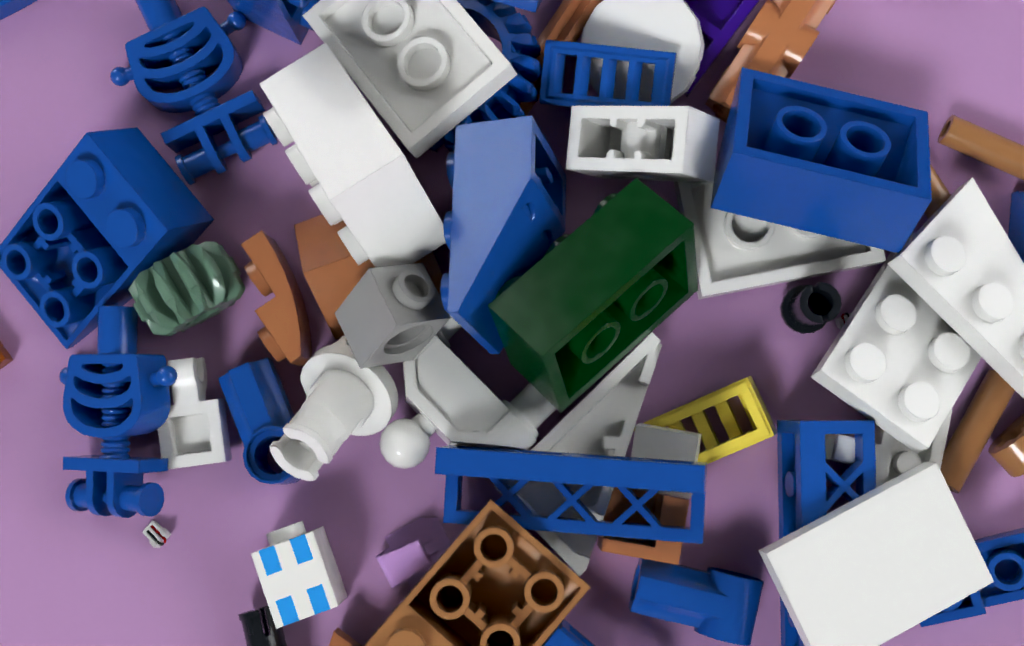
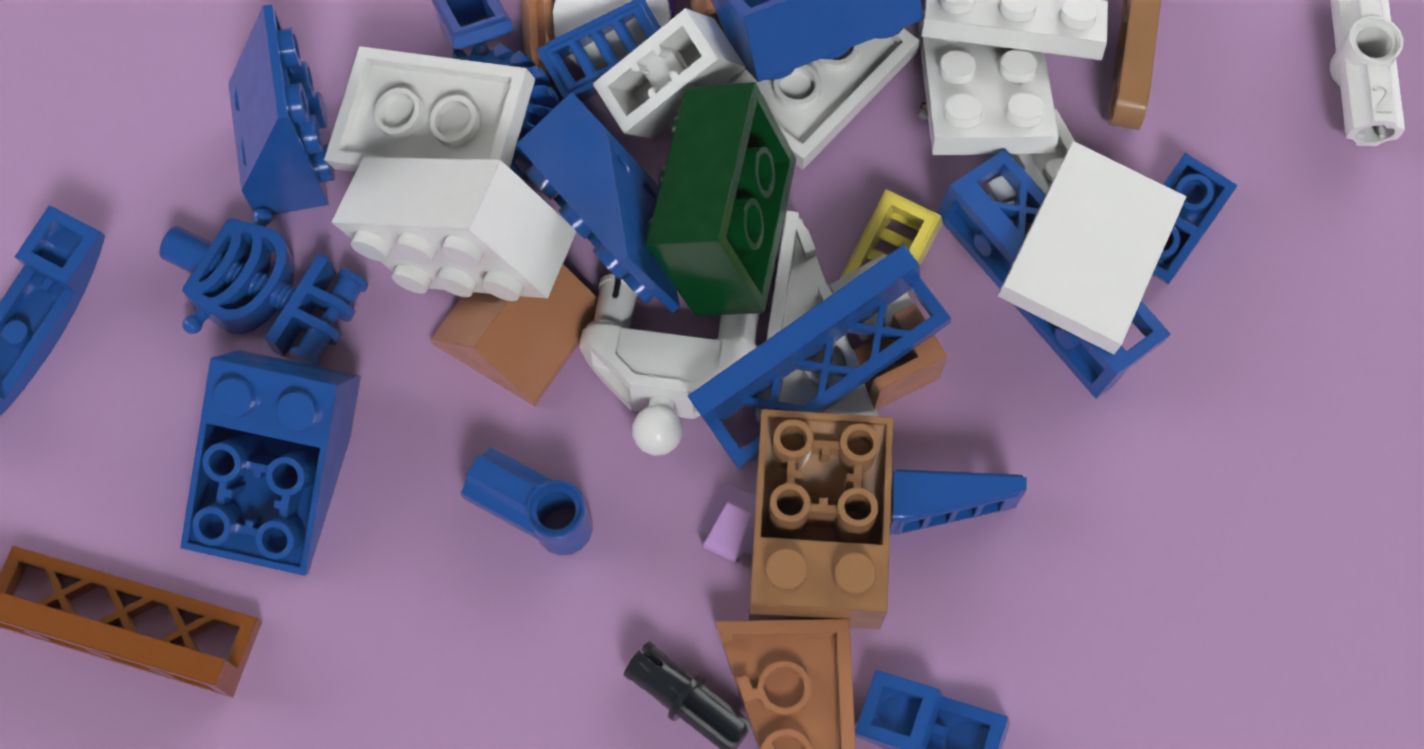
camera: 40 degrees left, 15 degrees down
blue torso [59,306,177,518] -> none
sand green gear [128,241,246,336] -> none
white piece [142,520,171,548] -> none
white plate [158,357,232,469] -> none
nougat slope [241,230,312,367] -> none
white brick [251,521,348,629] -> none
white piece [269,336,399,481] -> none
light grey brick [334,263,451,369] -> none
blue piece [629,558,764,646] -> none
black pin [780,282,842,334] -> none
medium nougat piece [940,370,1015,493] -> none

